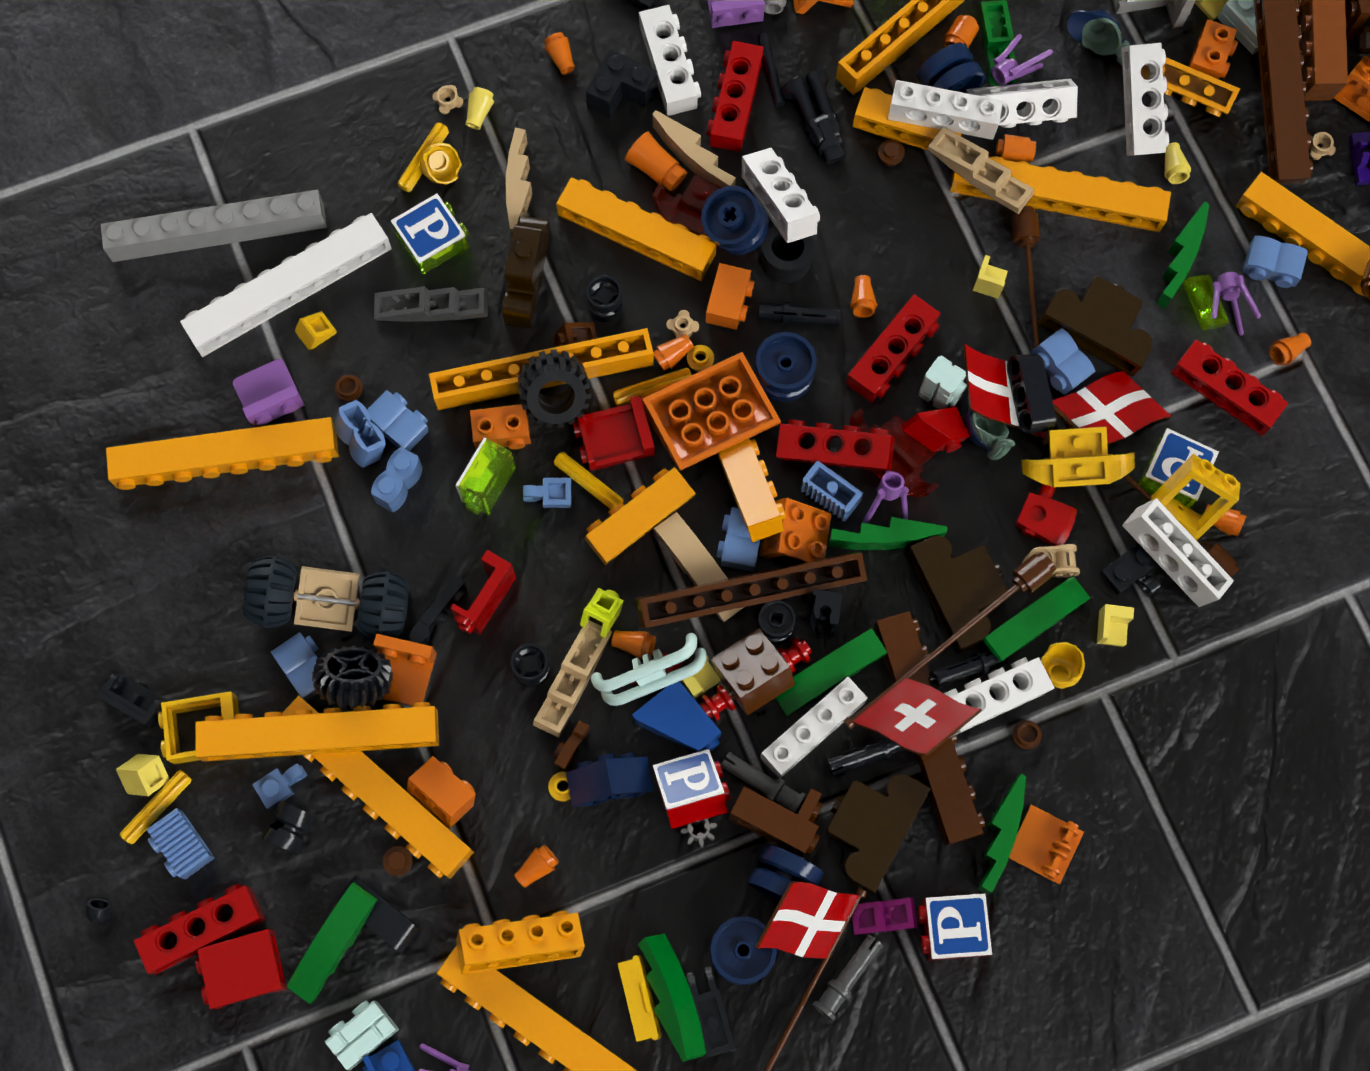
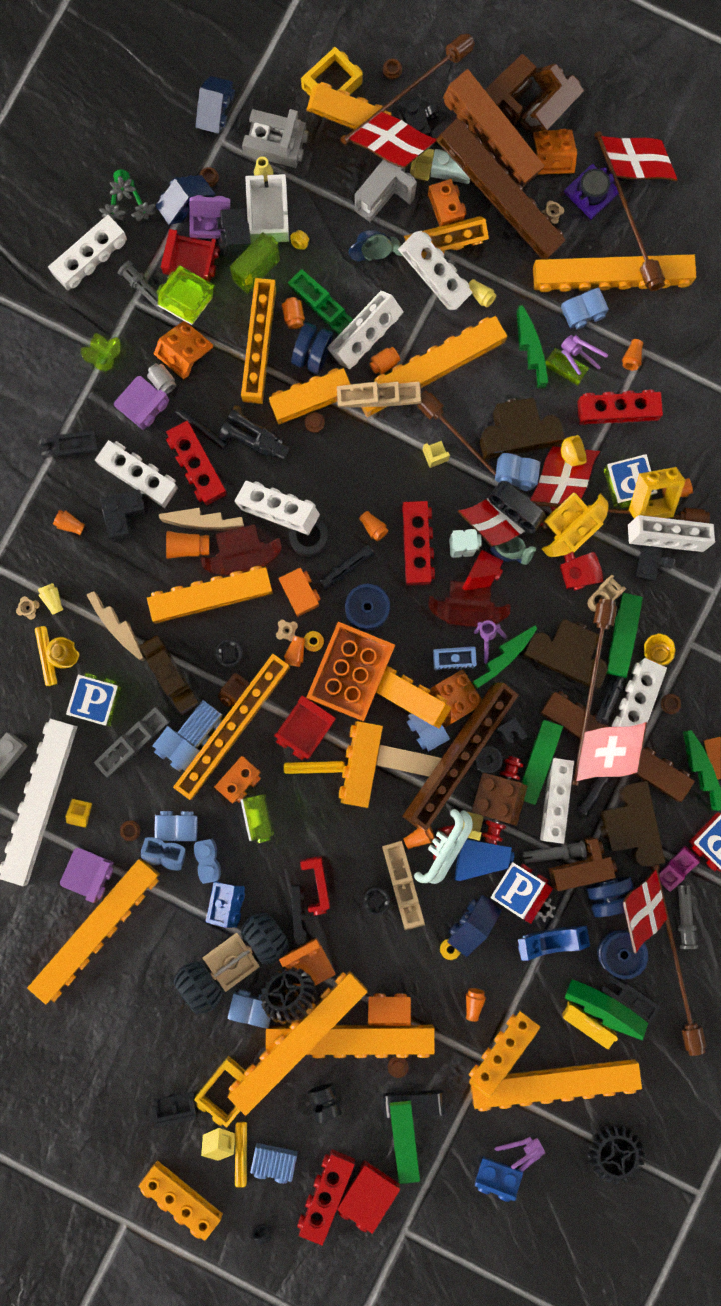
camera: 45 degrees left, 10 degrees up
medium blue plate [252,763,307,810] -> none
light aqua brick [325,1000,399,1070] -> none
black tyre [518,350,591,428] -> none
medium blue plate [523,478,571,508] -> none
reddish brown plate [553,720,590,772] -> none
neon yellow window [580,588,624,638] -> none
yellow axle [613,368,692,406] -> none
dark blue wheel [701,186,769,255] -> none
red brick [776,420,895,471] -> none
white brick [888,80,1003,140] -> none
medium lavender plant [991,34,1053,85] -> none
light yellow panel [1097,604,1134,647] -> none
none -> light orange brick [138,1160,223,1241]
none -> medium blue brick [153,726,200,772]
none -> medium blue brick [178,700,224,748]
none -> bracket [206,881,245,928]
none -> blue arch [518,925,590,961]
none -> yellow hair [561,435,587,466]

